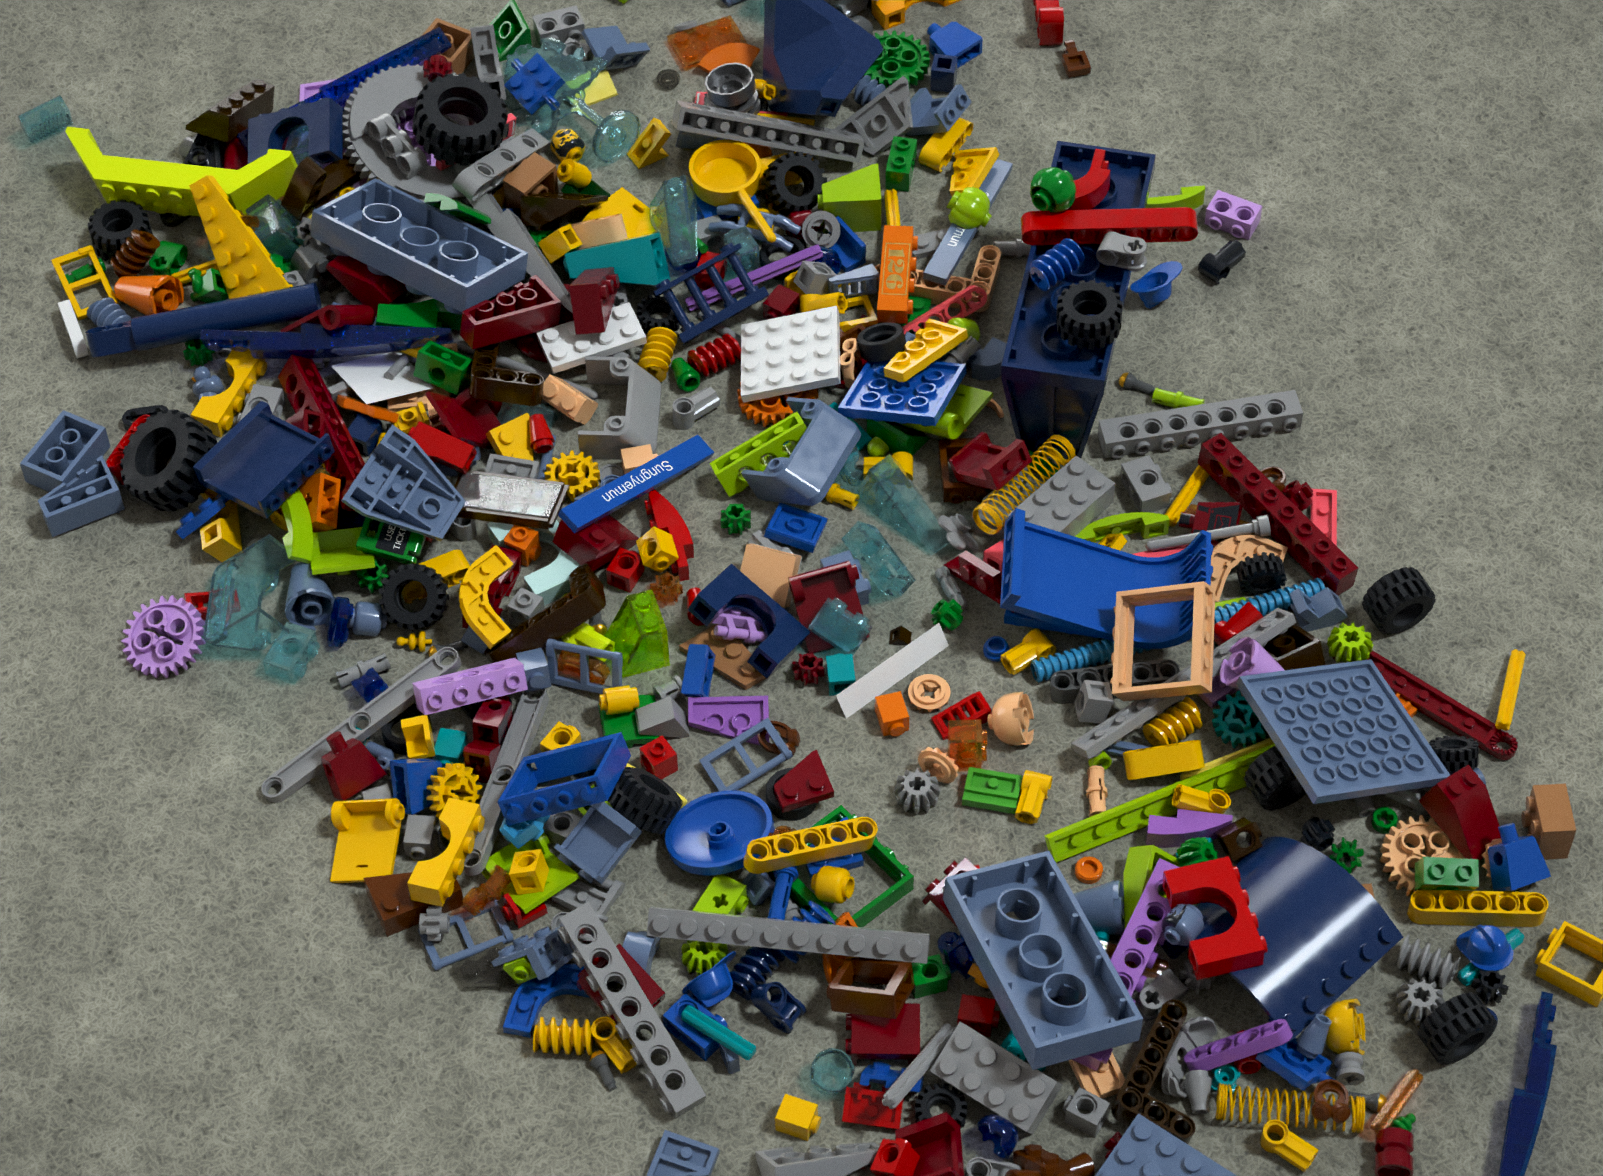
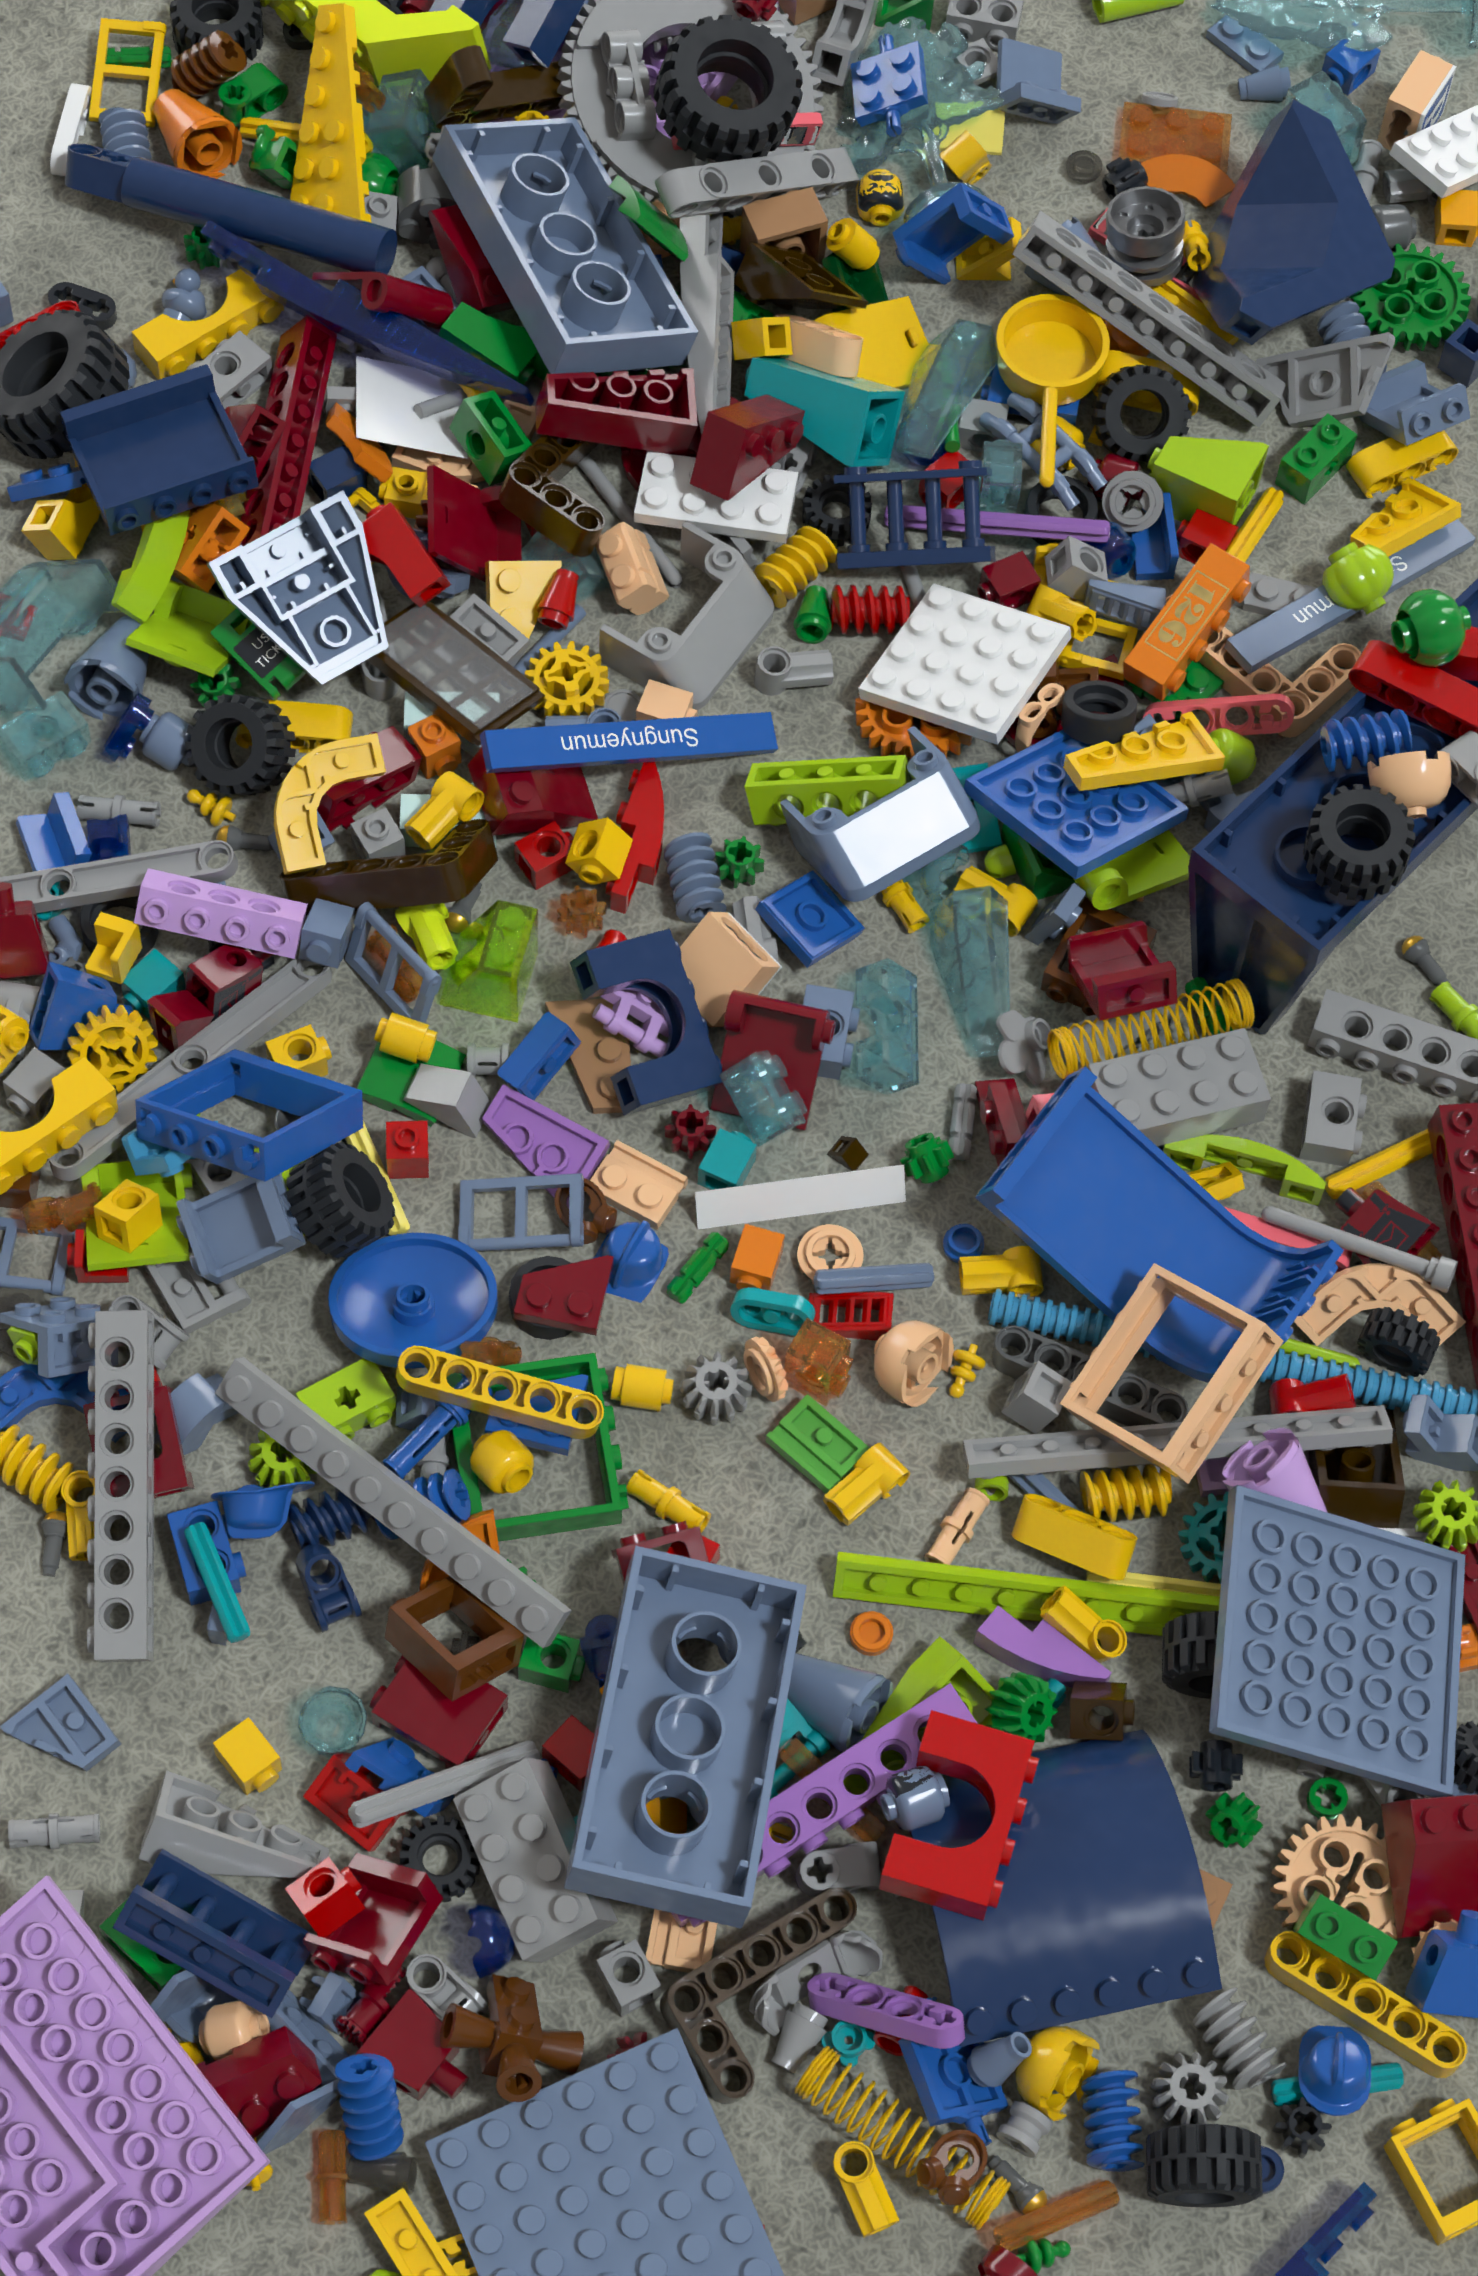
camera: 25 degrees right, 10 degrees up
none -> panel [16,792,92,881]
none -> yellow piece [404,771,484,850]
none -> light nougat plate [590,1140,688,1230]
none -> blue piece [594,1220,669,1303]
none -> yellow brick [611,1364,674,1411]
none -> yellow pin [626,1469,711,1533]
none -> sand blue piece [664,832,727,923]
none -> green axle [667,1232,729,1304]
none -> teal plate [730,1287,816,1336]
none -> sand blue axle [813,1263,934,1294]
none -> blue panel [892,182,1014,285]
none -> yellow piece [939,130,992,187]
none -> yellow hair [949,1343,986,1398]
none -> sand blue plate [1024,883,1086,945]
none -> blue piece [1081,2070,1145,2172]
none -> black gear [1102,157,1148,200]
none -> red brick [1176,508,1239,564]
none -> light nougat cylinder [1367,751,1451,819]

